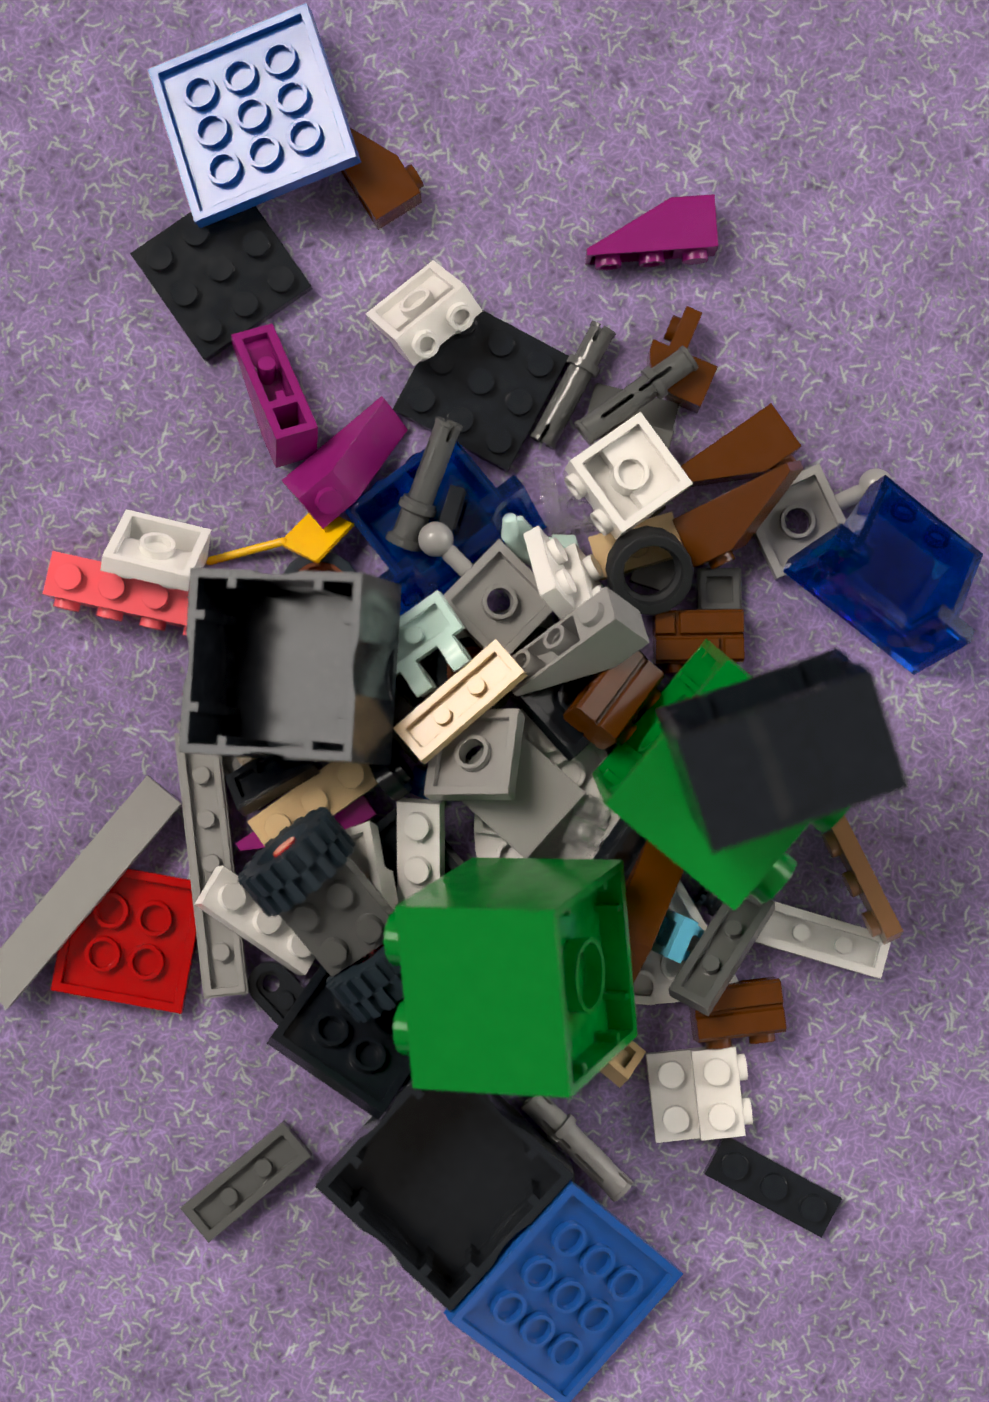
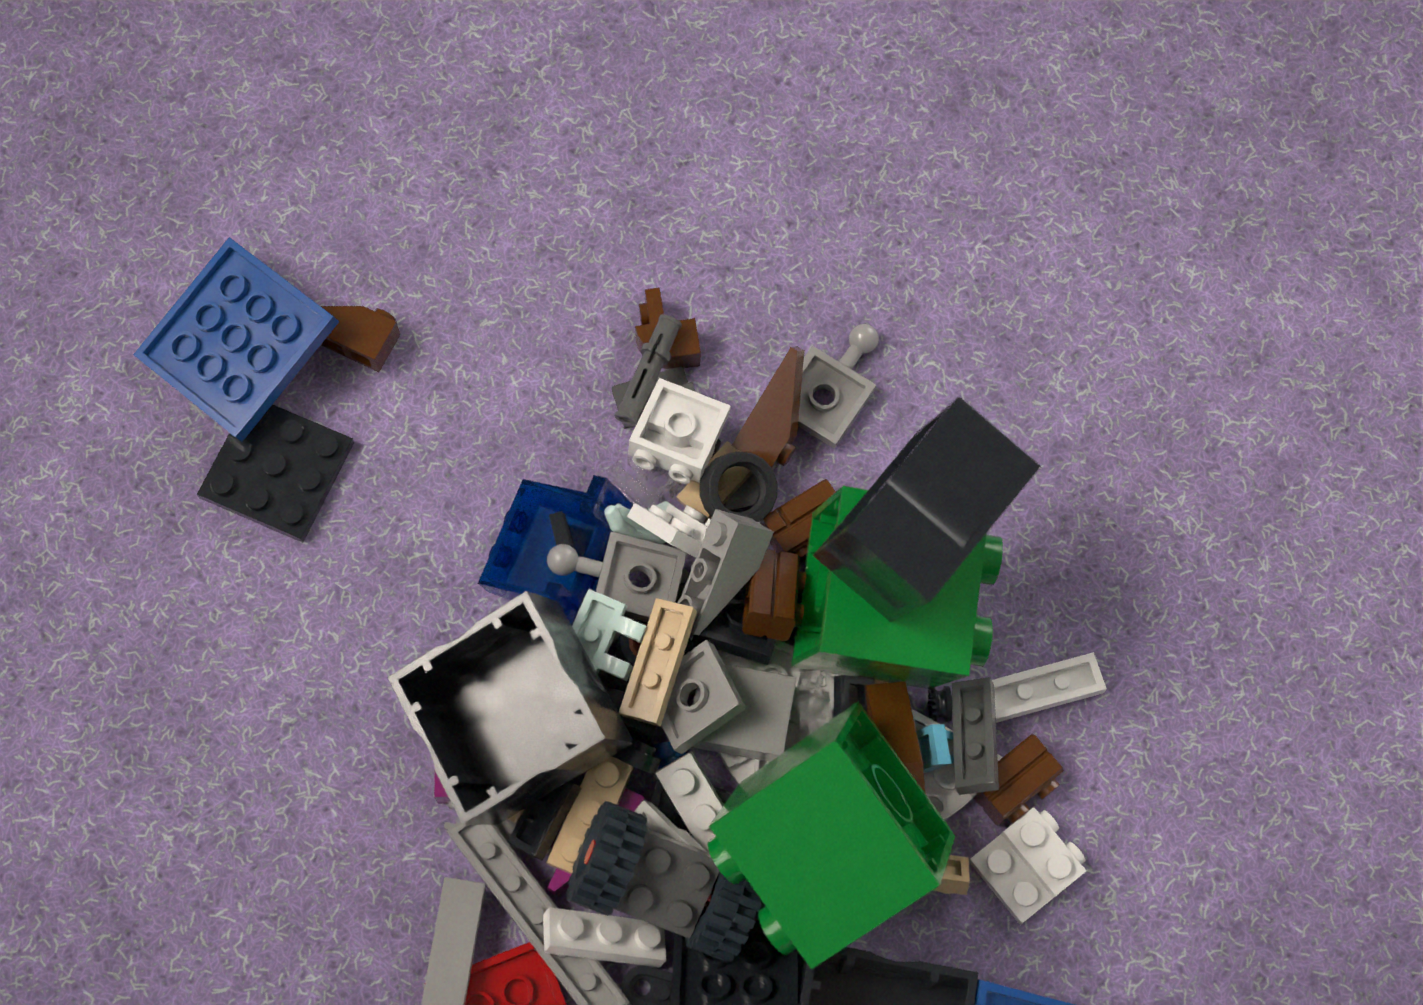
camera: 30 degrees left, 15 degrees down
coral brick [43,551,189,636] -> none
white plate [101,509,212,591] -> none
yellow piece [206,513,354,565] -> none
magenta slope [231,323,318,468] -> none
magenta slope [281,396,408,529] -> none
white plate [366,260,483,366] -> none
dark grey pin [385,416,463,552] -> none
black plate [393,310,569,473] -> none
light grey pin [520,1096,634,1202] -> none
dark grey pin [530,321,616,450] -> none
magenta slope [585,194,718,271] -> none
reddish brown slope [681,403,801,487] -> none
dark grey tile [696,568,742,610] -> none
black plate [703,1137,842,1238] -> none
clear blue windscreen [783,475,983,675] -> none
medium nougat plate [822,815,903,945] -> none

